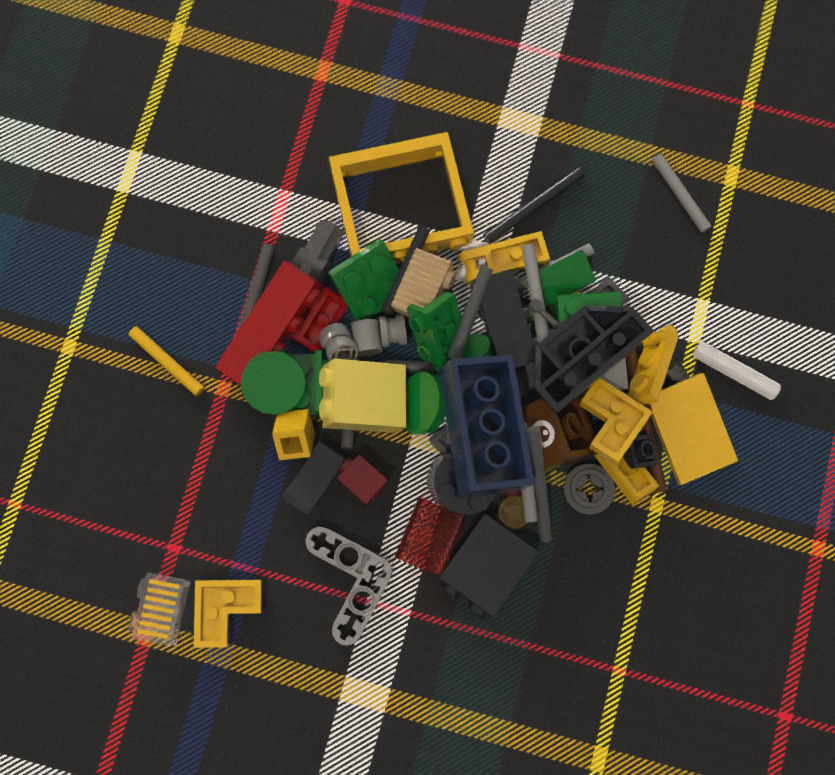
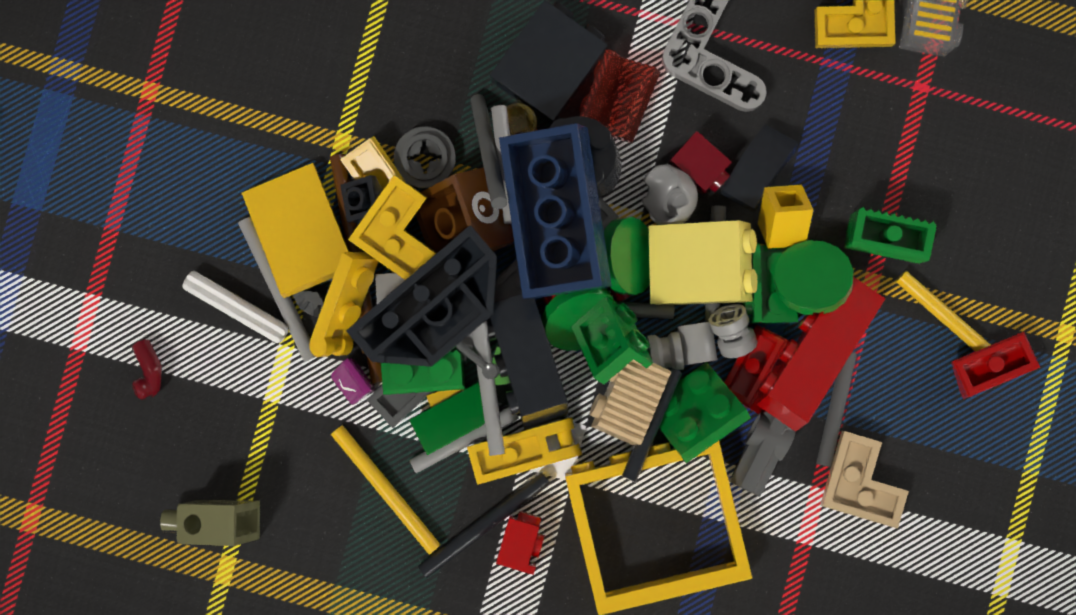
camera: 175 degrees left, 10 degrees up
dark grey bar [448,266,493,359] -> none
light grey bar [652,153,712,233] -> none
none -> dark red arm [132,339,162,400]
none -> olive torso [160,500,260,546]
none -> light grey bar [238,217,316,362]
none -> magenta slope [331,358,375,405]
none -> yellow bar [331,425,441,555]
none -> red brick [496,511,545,575]
none -> light grey hair [642,164,698,225]
none -> tan plate [820,431,909,529]
none -> green brick [844,207,937,264]
none -> red slope [951,332,1040,399]

